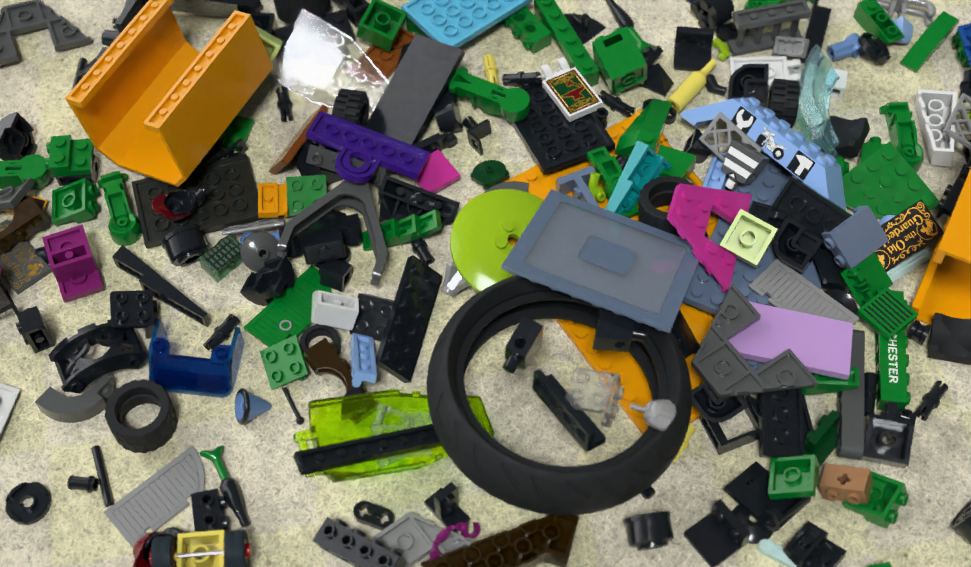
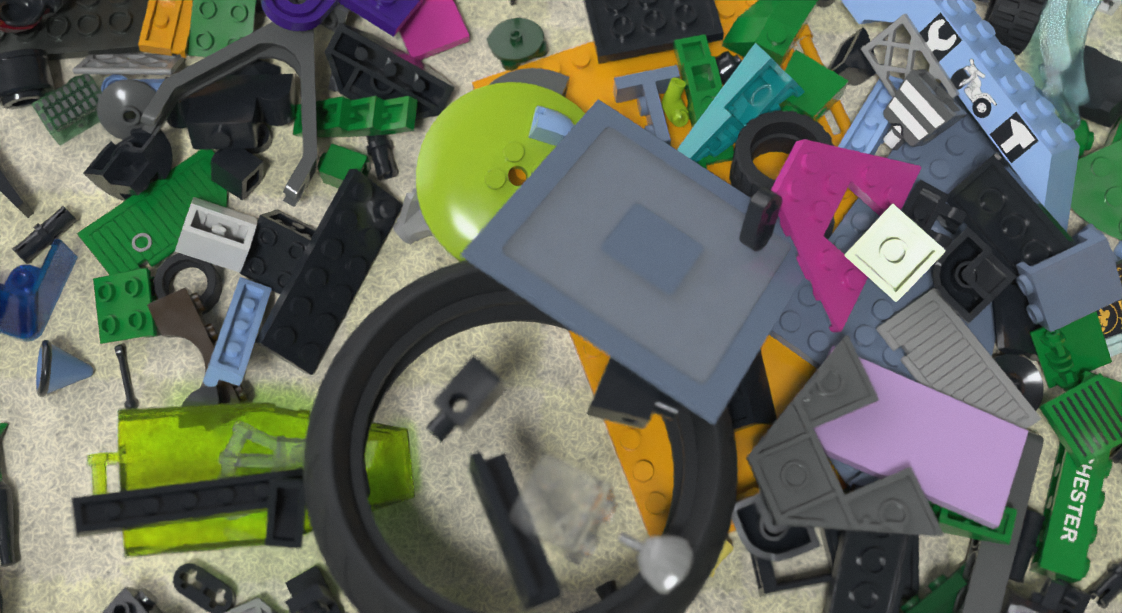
camera: 10 degrees right, 15 degrees up
none -> black slope [265,477,307,549]
none -> green brick [317,143,371,188]
none -> light blue brick [529,105,575,146]
none -> black beam [739,187,782,252]

